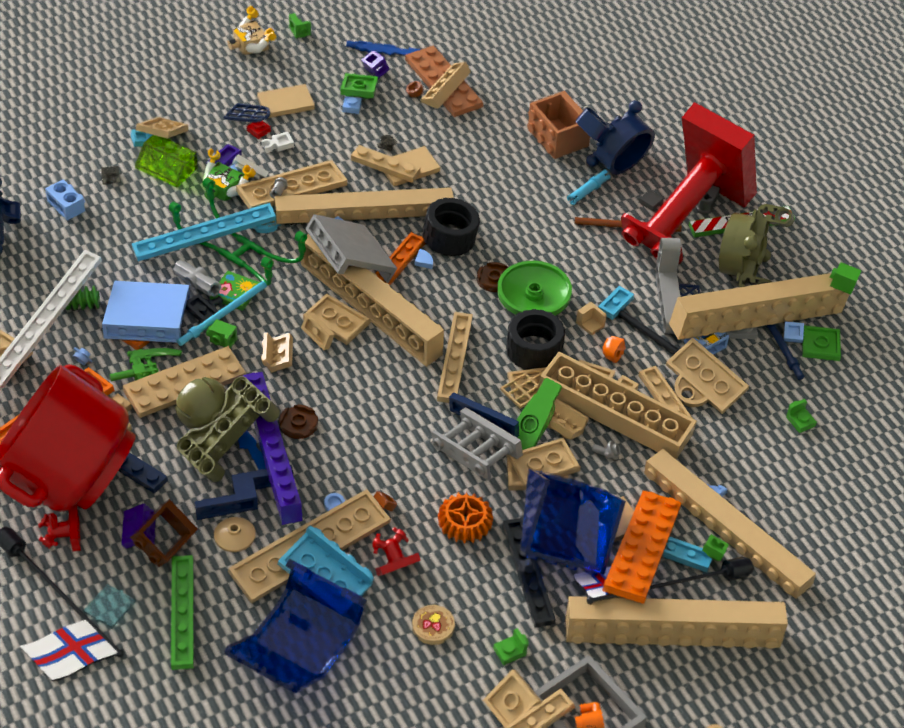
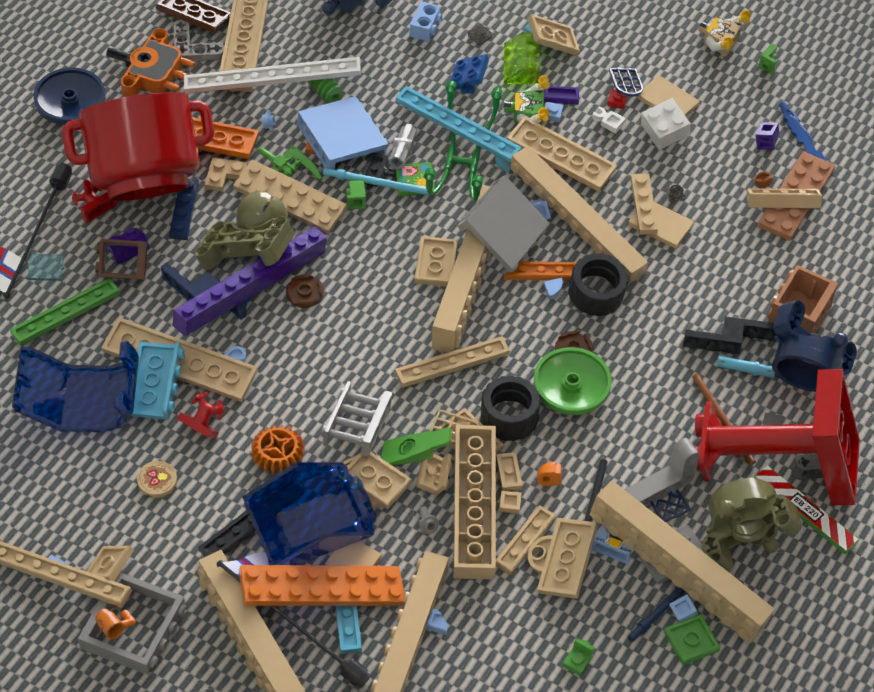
camera: 60 degrees right, 5 degrees up
tan dish [214,517,256,552] -> none
white plate [232,154,269,180] -> none
tan bracket [261,332,293,373] -> none
light grey pin [270,177,288,199] -> none
tan plate [301,312,335,350] -> none
bright green plate [340,73,378,99] -> none
light blue plate [342,96,362,114] -> none
dark orange tile [373,491,397,512] -> none
dark blue plate [449,392,519,438] -> none
bright green bracket [493,628,529,665] -> none
tan panel [576,302,606,335] -> none
medium azure plate [598,286,634,320] -> none
bright green bracket [702,534,729,561] -> none
bright green brick [829,262,862,295] -> none
none -> blue plate [450,54,489,94]
none -> white brick [641,98,691,150]
none -> black bracket [683,316,777,354]

